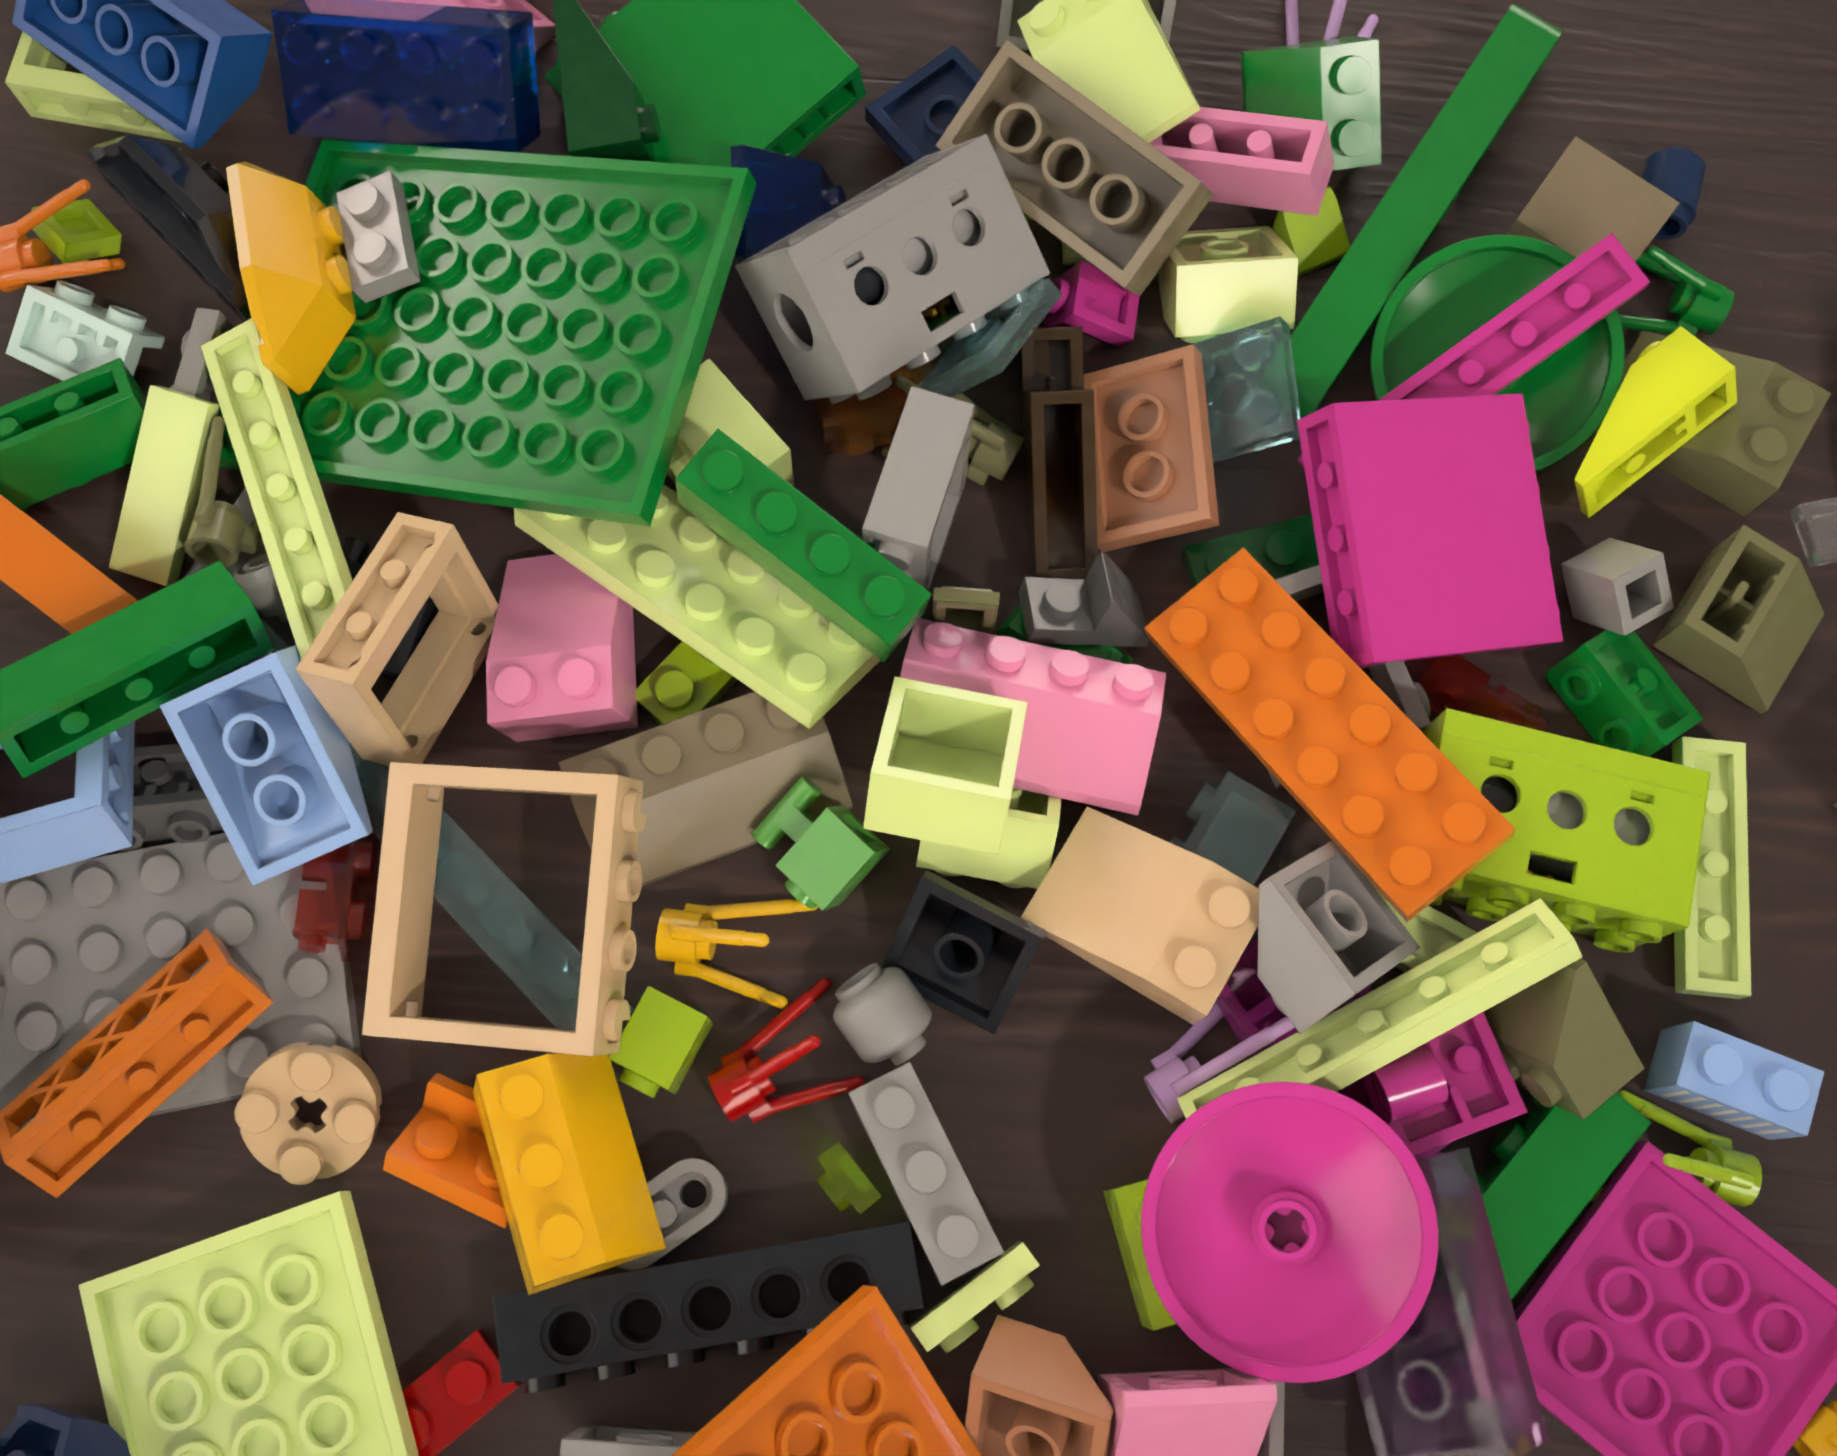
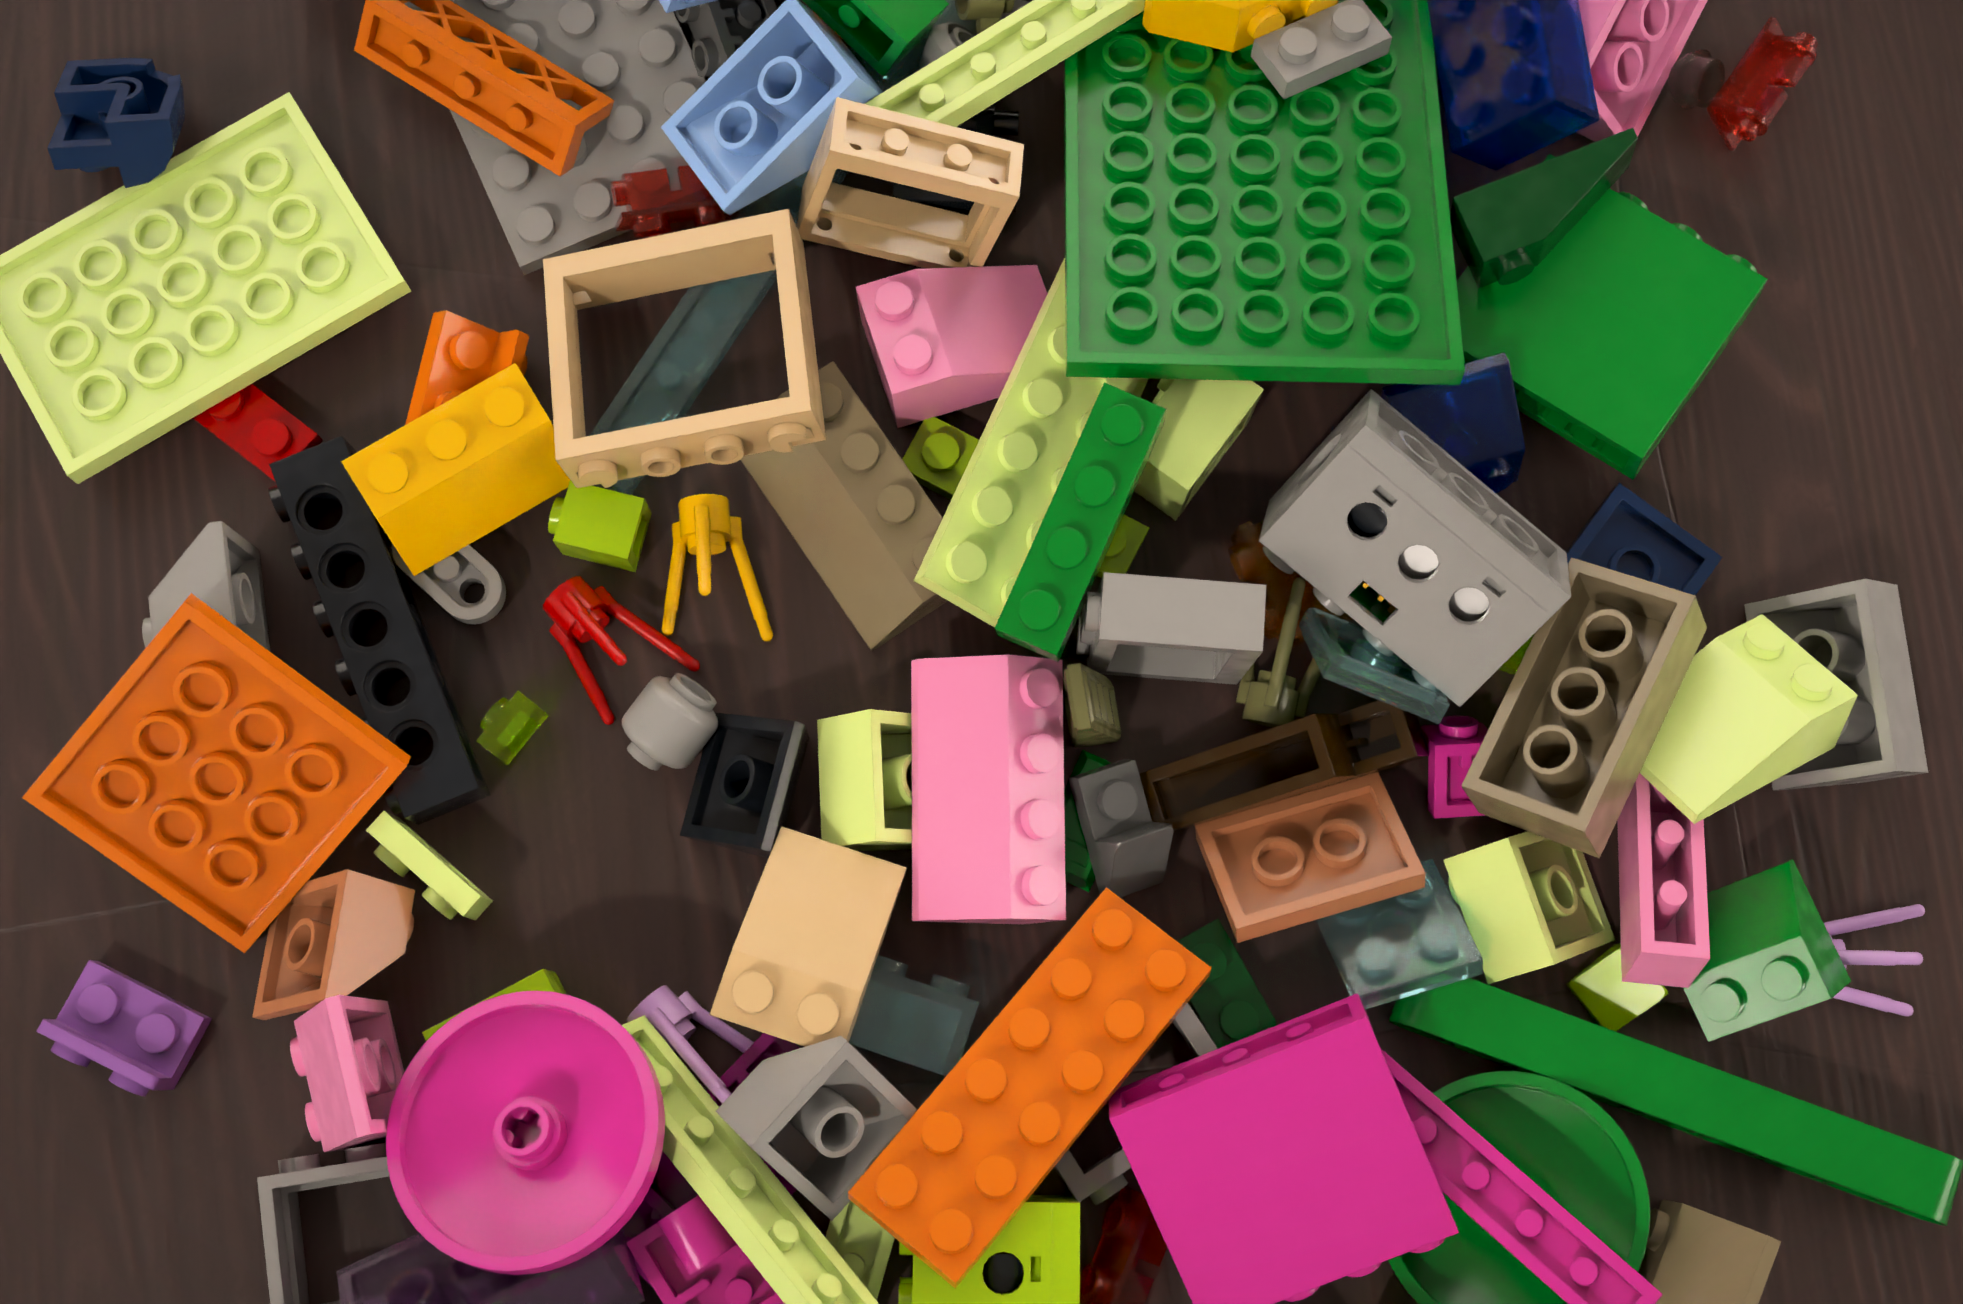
camera: 75 degrees right, 5 degrees up
tan plate [234,1042,382,1185] -> none
bright green brick [752,775,890,911] -> none
light grey brick [848,1062,1004,1286] -> none
yellowish green piece [863,677,1028,855] -> none

